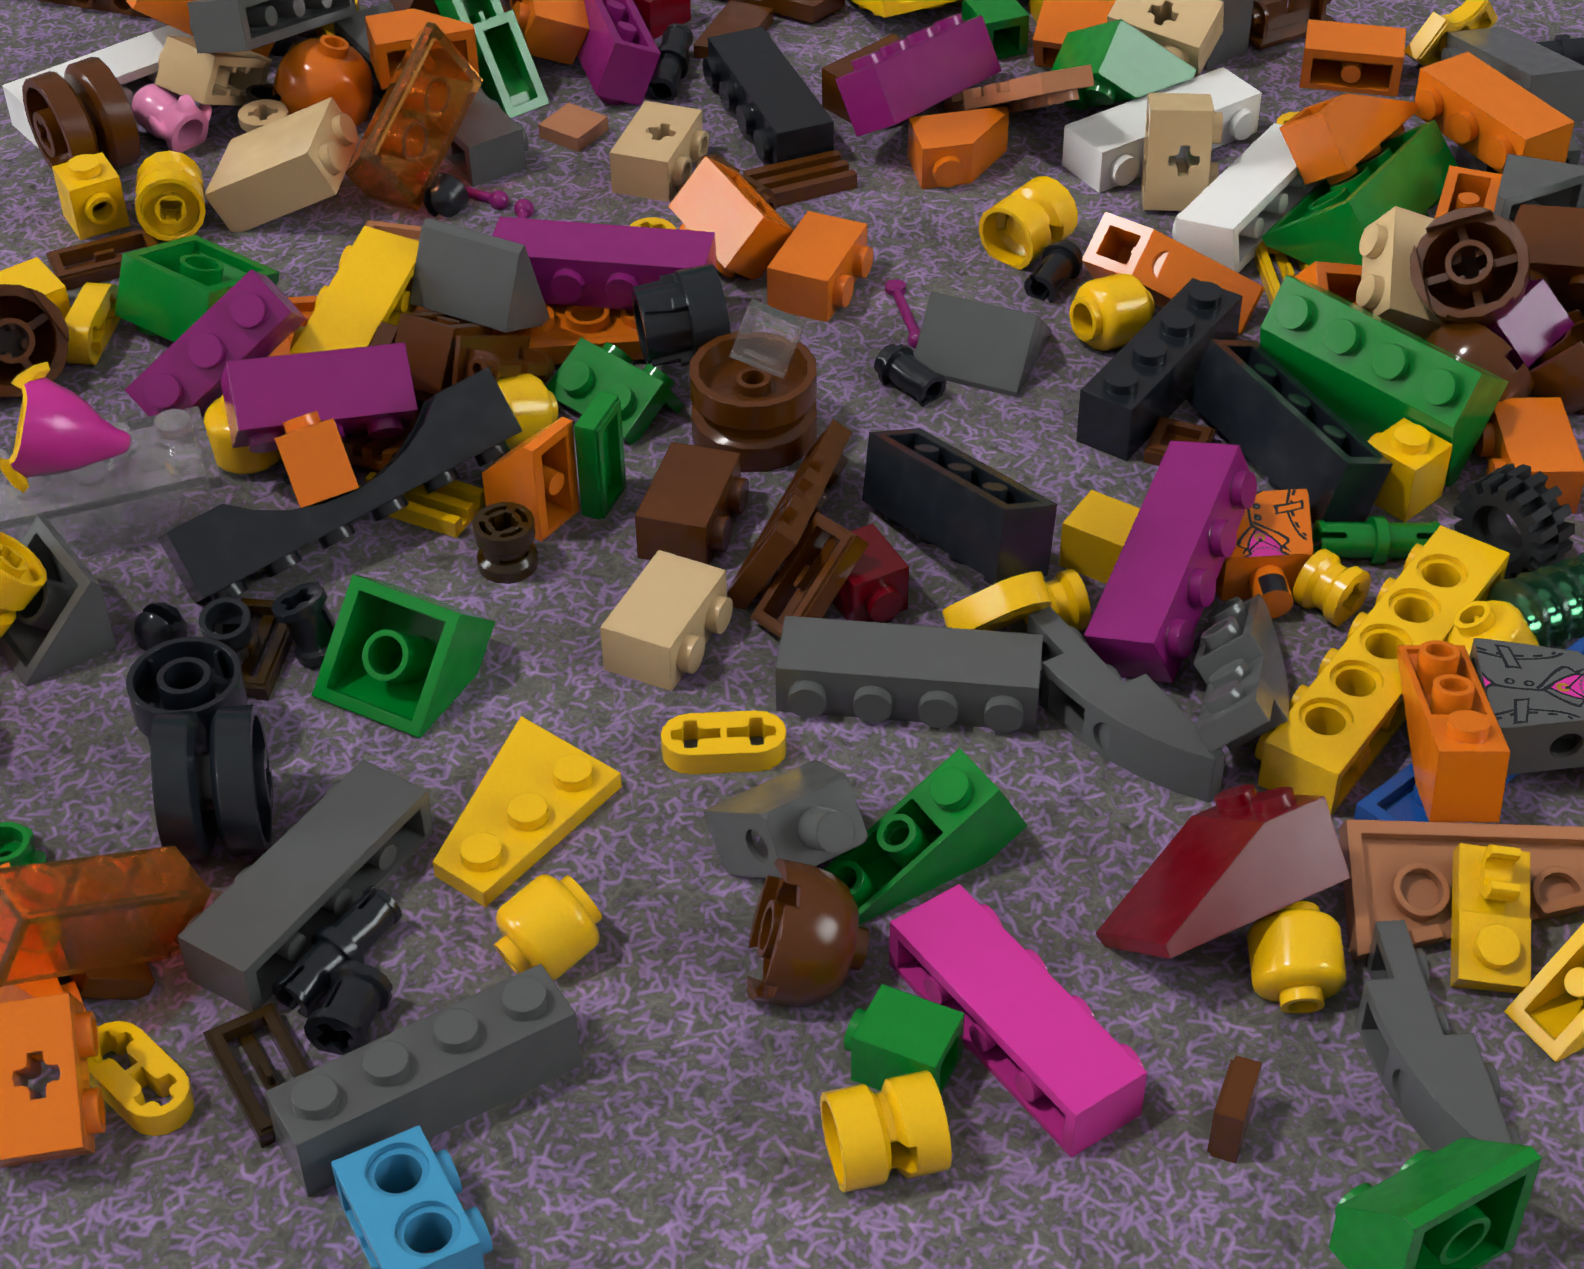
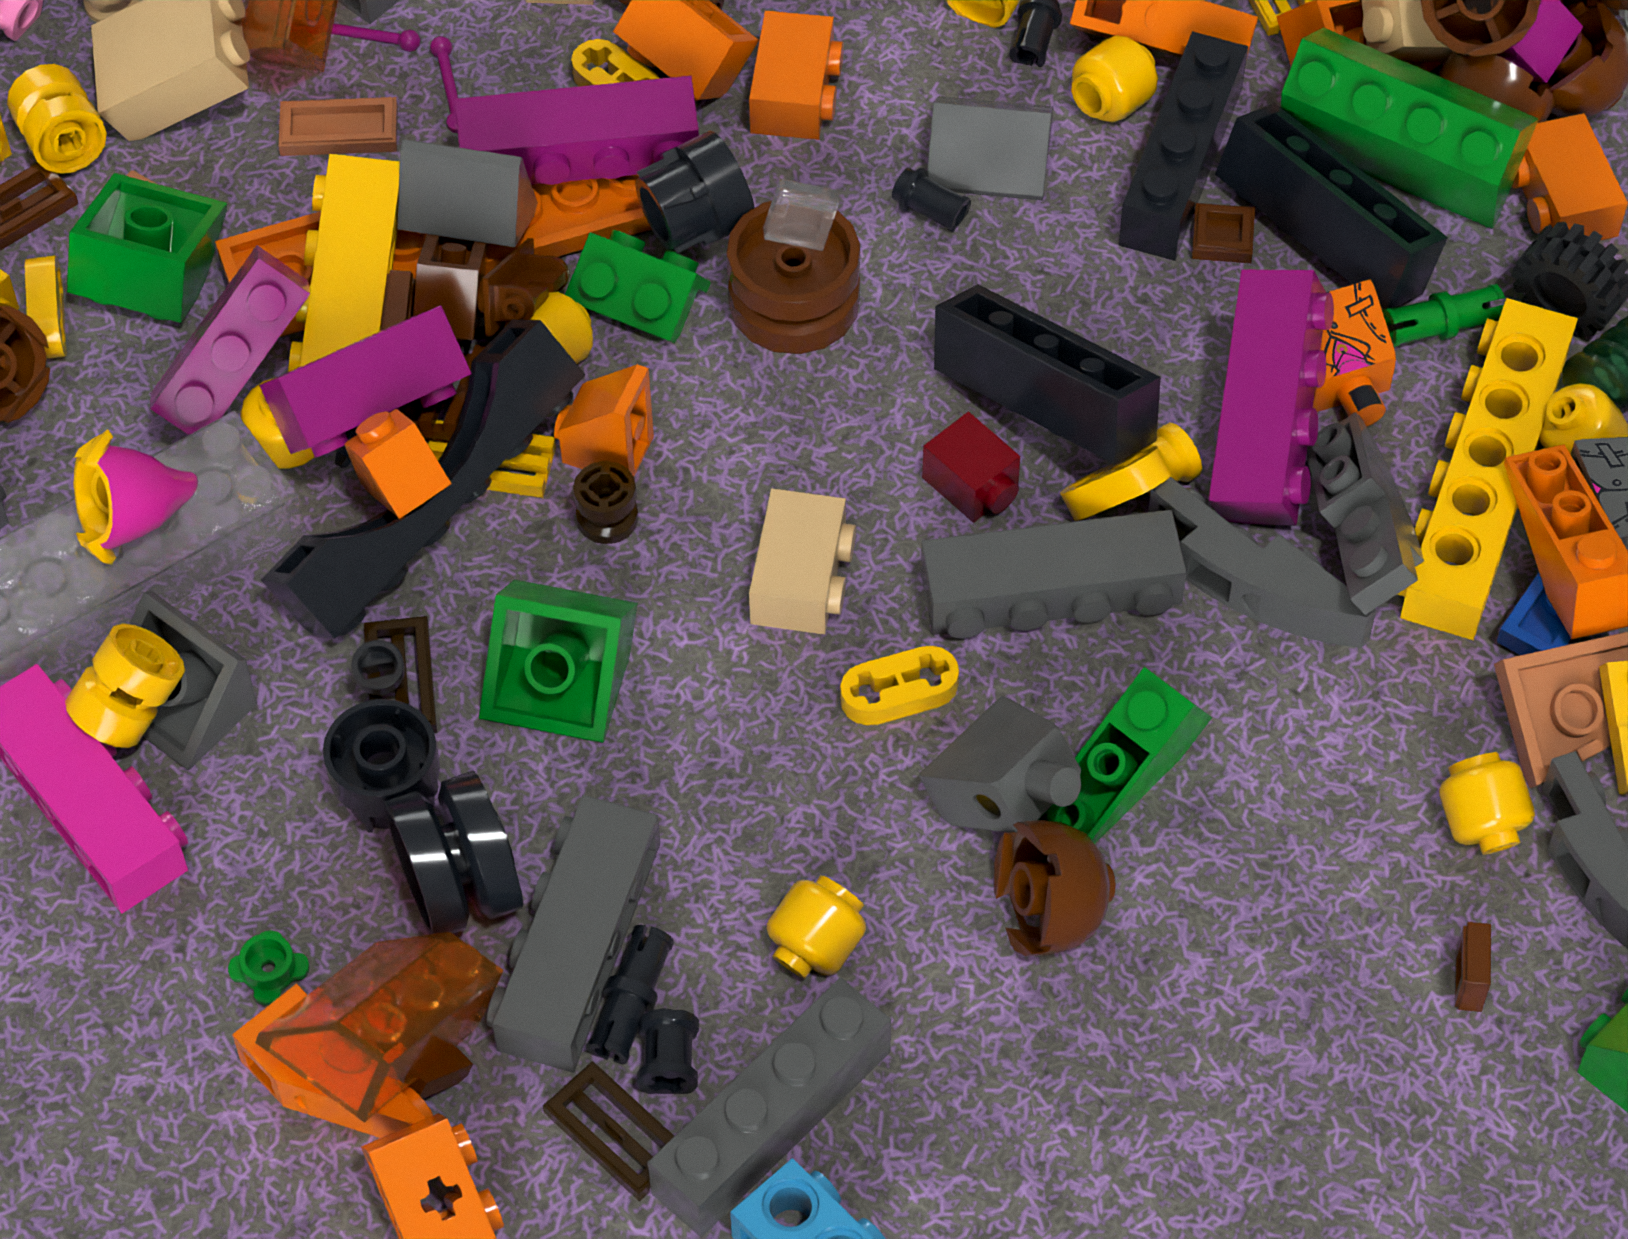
camera: 15 degrees left, 15 degrees up
yellow beam [88,1021,194,1136] -> none
black hinge [134,602,187,651] -> none
black bush [271,582,336,667] -> none
black hinge [423,173,469,217] -> none
yellow wing [433,716,622,908] -> none
green tile [574,391,626,520] -> none
reddish brown brick [635,442,749,565] -> none
reddish brown wing [727,419,852,610] -> none
reddish brown tile [750,512,869,638] -> none
yellow wheel [820,1070,952,1193] -> none
green brick [844,984,965,1095] -> none
magenta hinge [885,279,921,349] -> none
dark pink brick [889,884,1147,1158] -> none
yellow brick [1059,490,1140,584] -> none
dark red slope [1096,784,1350,959] -> none
yellow wheel [1292,549,1371,627] -> none
yellow brick [1368,418,1453,522] -> none

